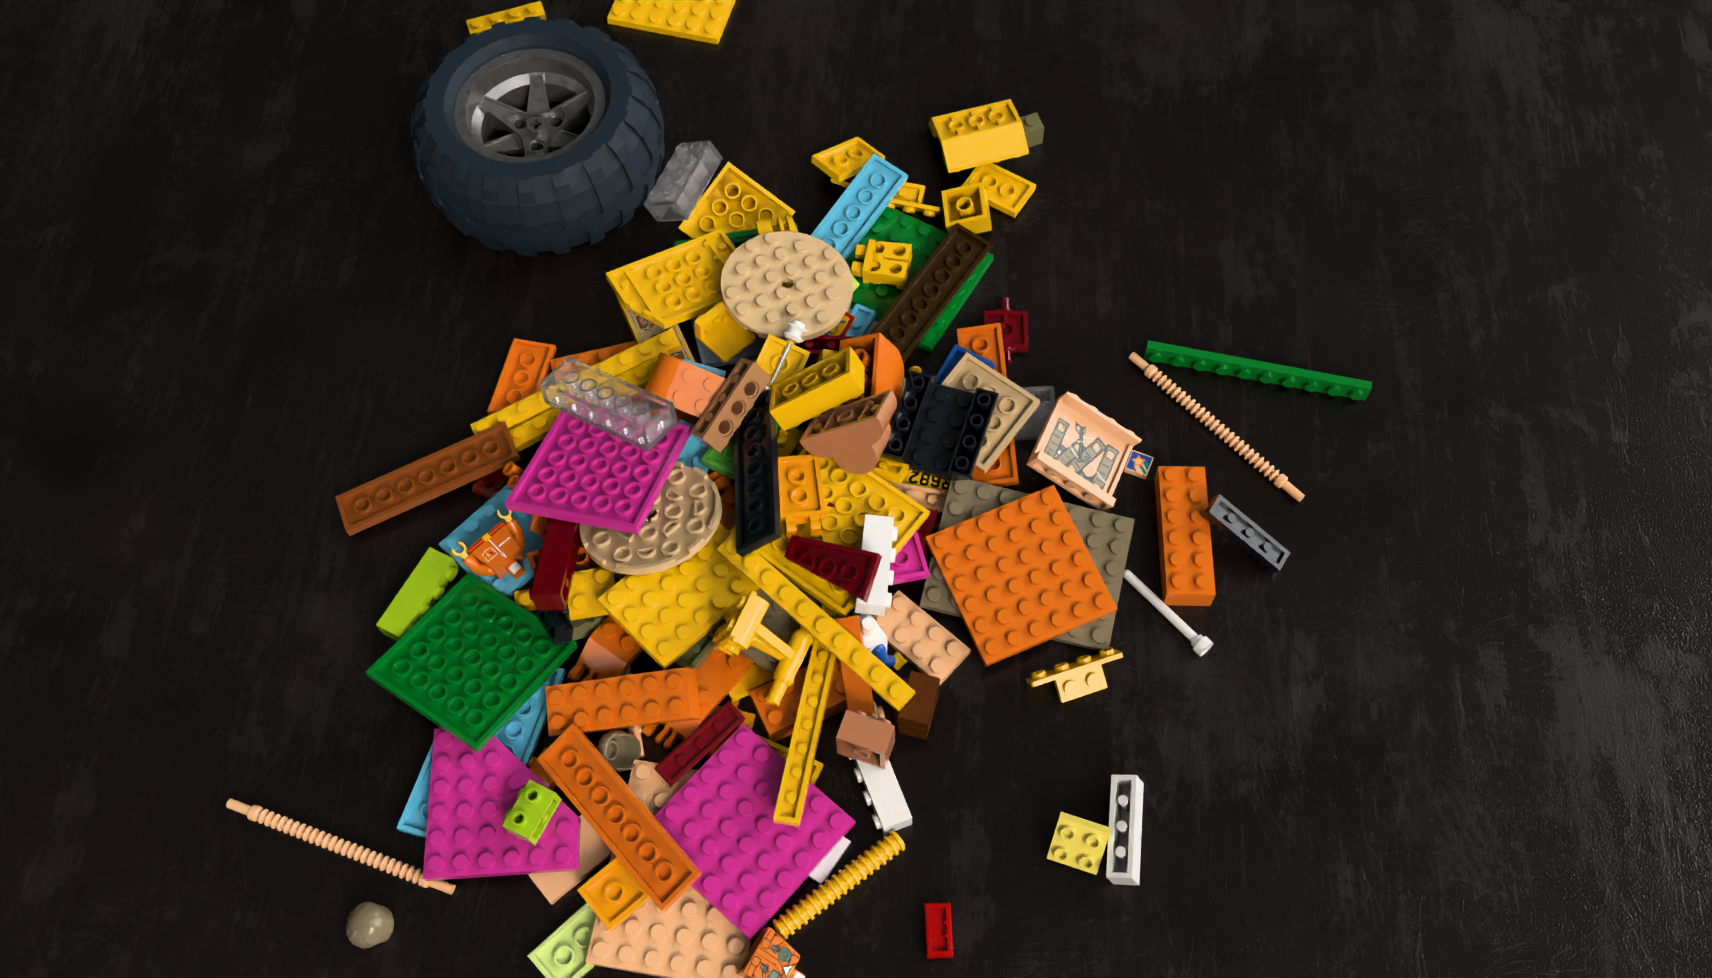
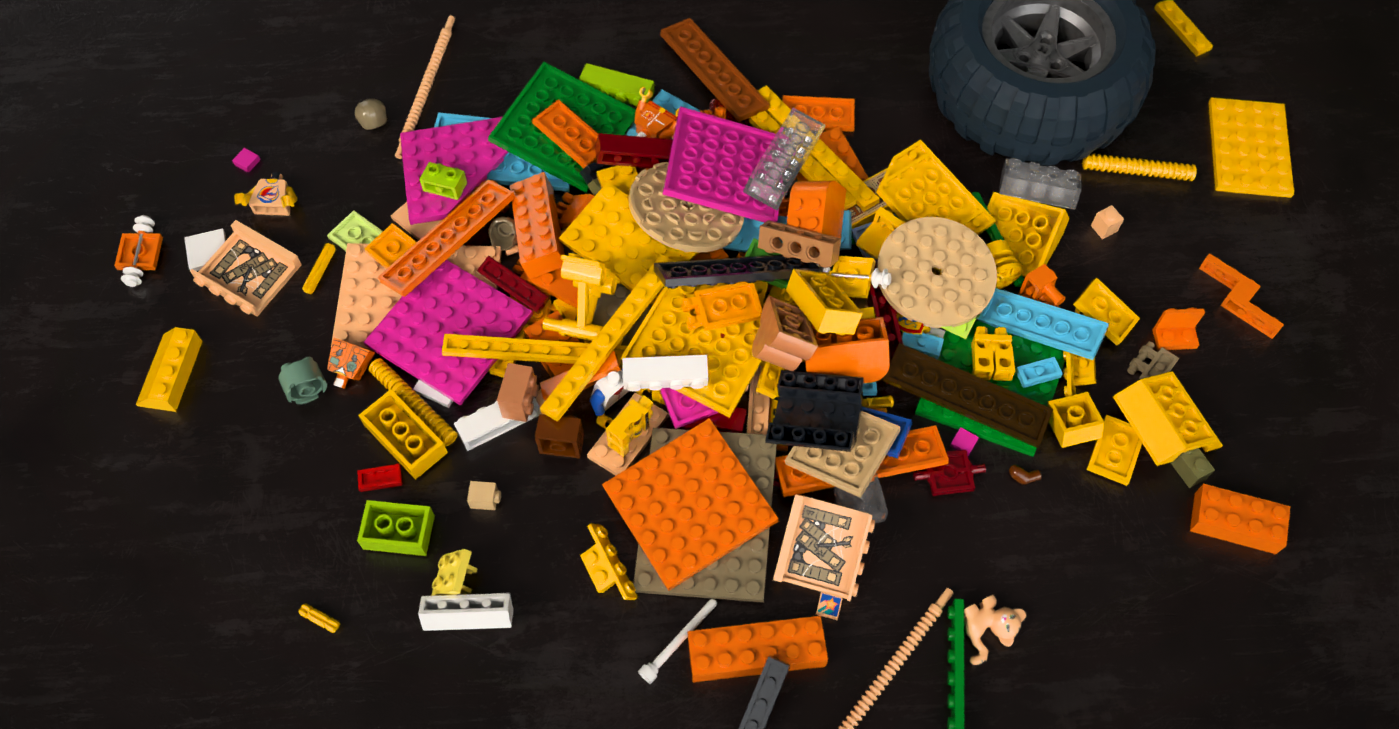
camera: 80 degrees right, 0 degrees up
dark red wing [784,535,882,603] -> none
none -> lime brick [357,500,435,556]
none -> yellow brick [358,389,448,480]
none -> tan brick [467,481,501,510]
none -> orange tile [532,99,598,168]
none -> yellow hips [606,395,653,457]
none -> dark pink tile [950,427,979,456]
none -> light nougat animal [964,595,1026,665]
none -> reddish brown arm [1009,465,1041,484]
none -> medium azure plate [1015,357,1063,388]
none -> orange brick [1018,264,1066,308]
none -> yellow piece [1082,153,1197,181]
none -> light nougat brick [1091,205,1124,239]
none -> dark tan plate [1127,341,1179,379]
none -> orange bracket [1152,307,1205,350]
none -> orange brick [1190,484,1290,554]
none -> orange bracket [1199,253,1284,339]

